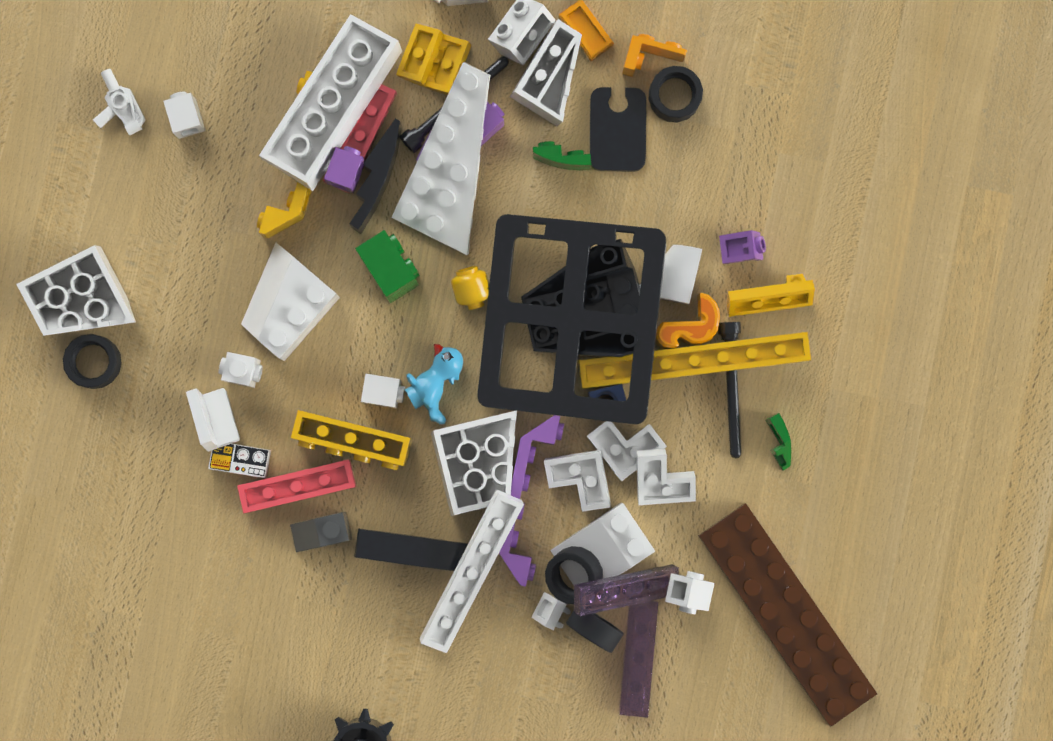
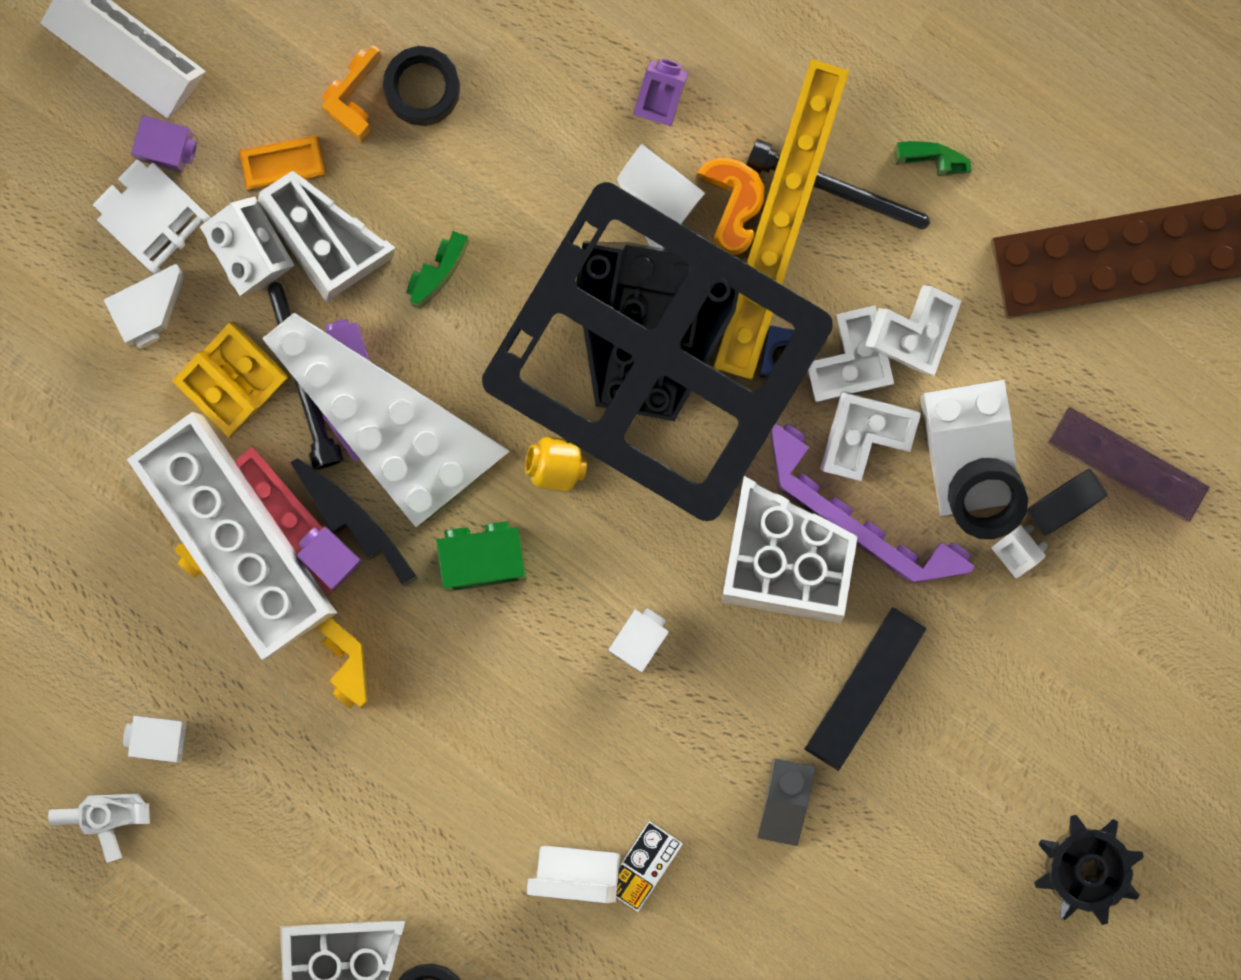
camera: 65 degrees left, 0 degrees up
white brick [219,352,263,388] -> none
coral plate [237,459,356,514] -> none
white wedge [241,243,340,361] -> none
yellow brick [291,410,412,471] -> none
medium azure animal [405,344,463,424] -> none
white plate [419,490,524,653] -> none
clear purple plate [574,564,679,616] -> none
black piece [590,87,646,172] -> none
white brick [665,571,714,614] -> none
yellow hinge [727,274,815,317] -> none

